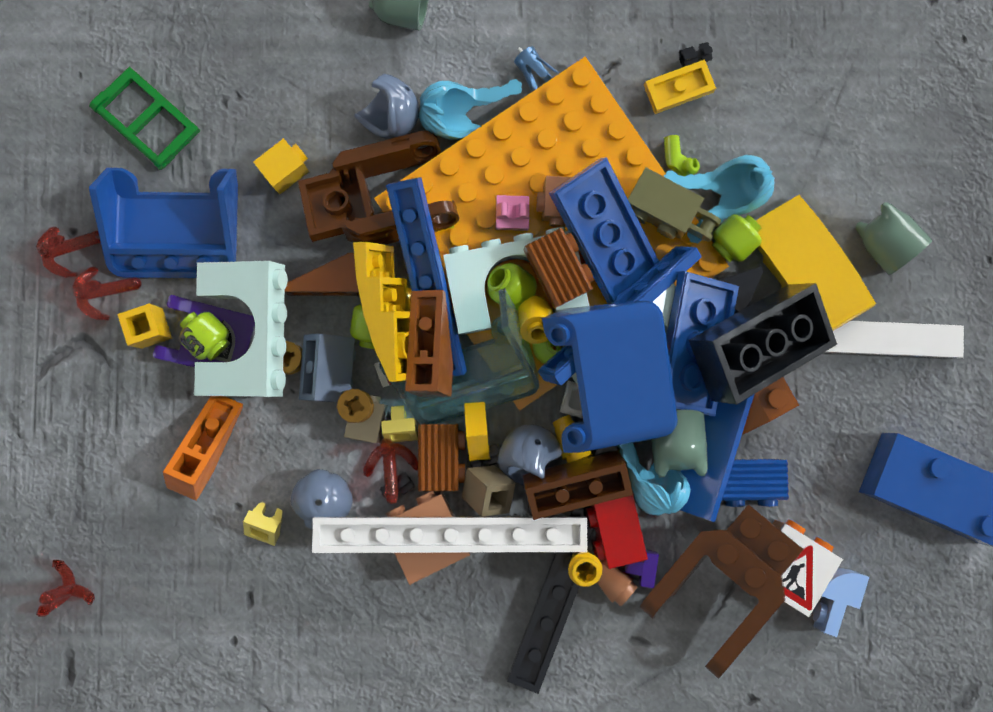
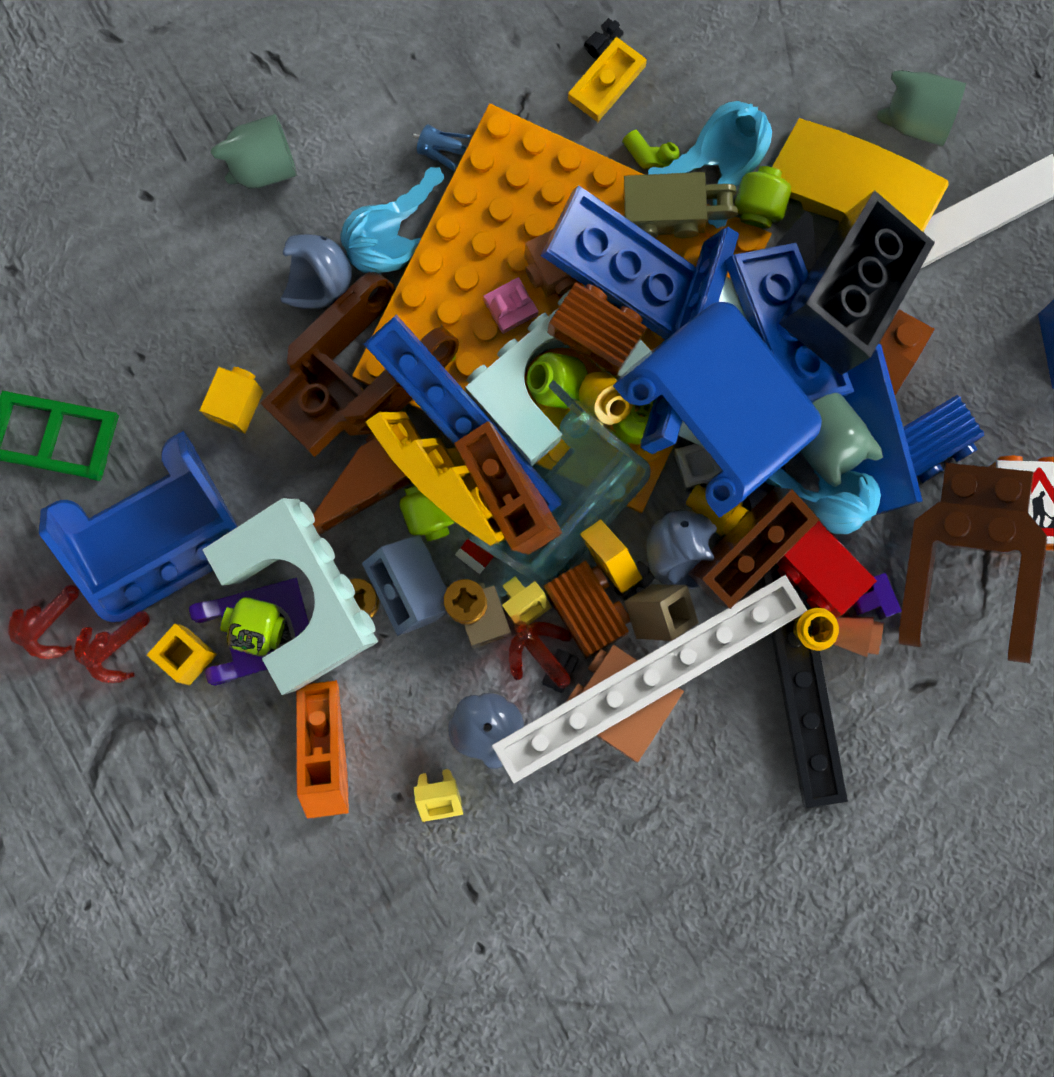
camera: 20 degrees left, 5 degrees down
clear red piece [36,560,95,617] -> none

